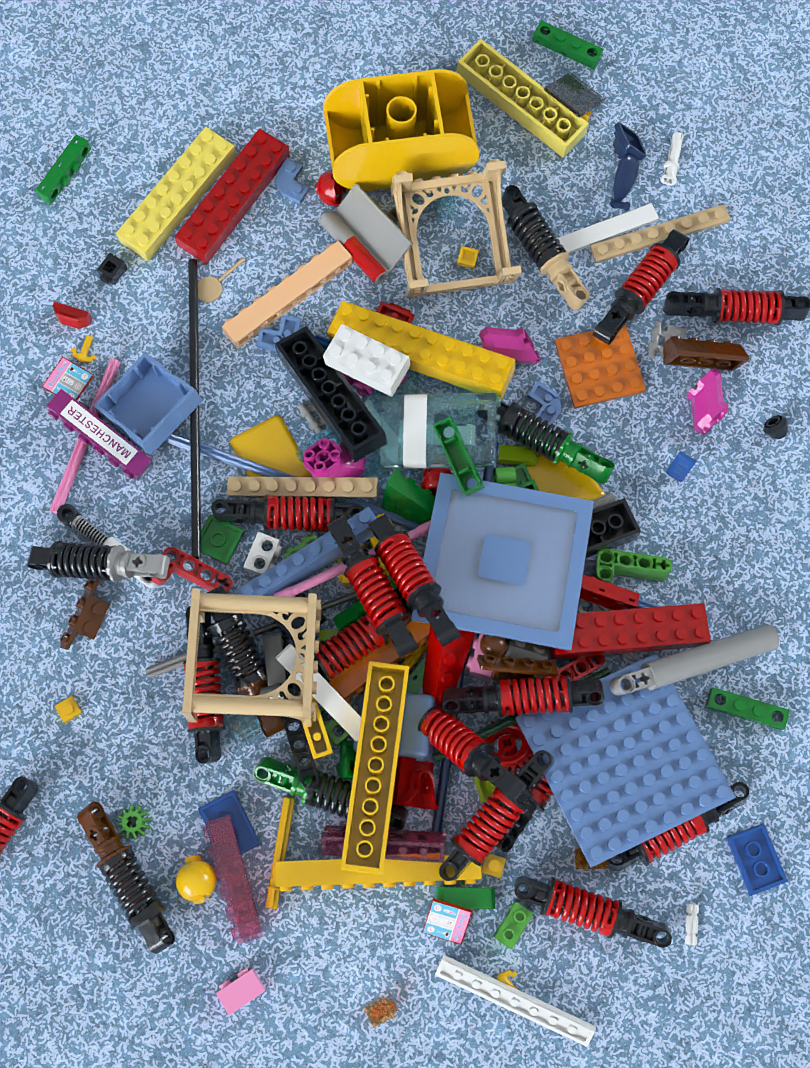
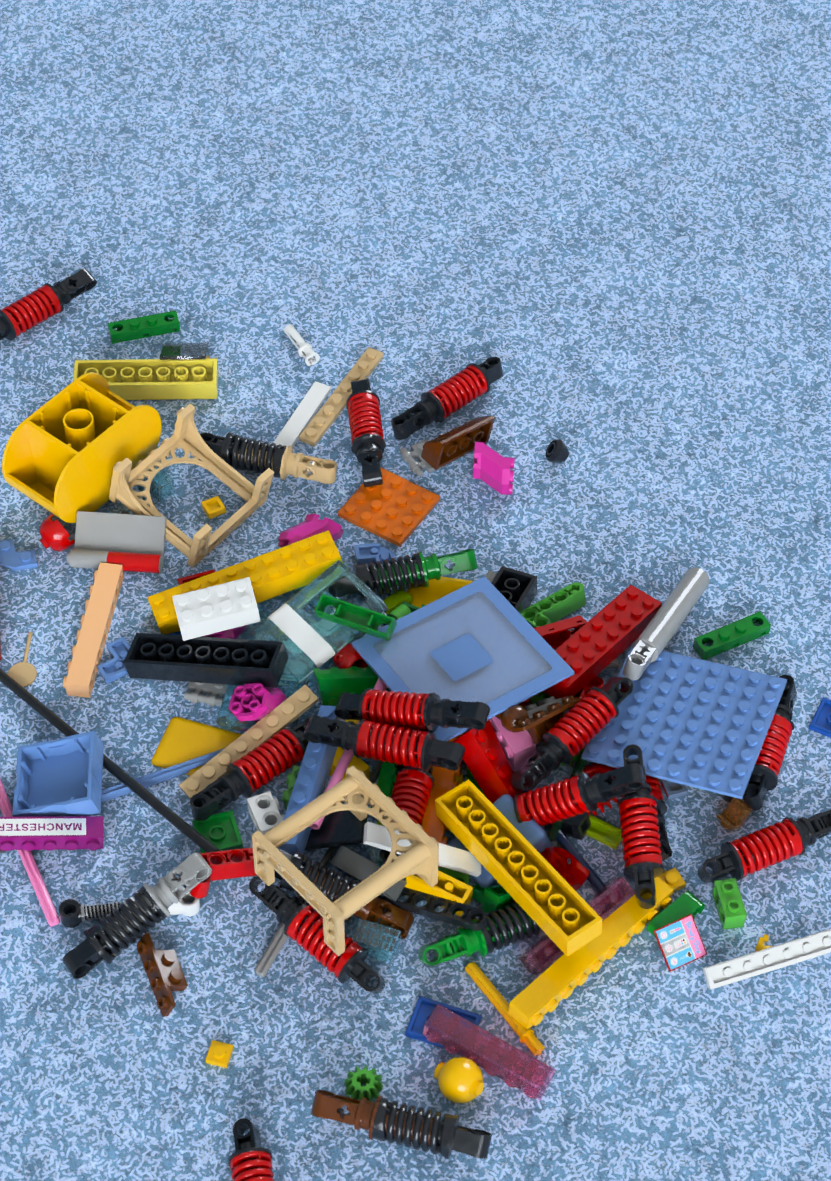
camera: 40 degrees left, 25 degrees down
bright pink brick [216,967,266,1015] -> none
clear orange bracket [364,996,397,1028] -> none
dark blue piece [610,122,646,211] -> none
blue slope [666,451,697,482] -> none

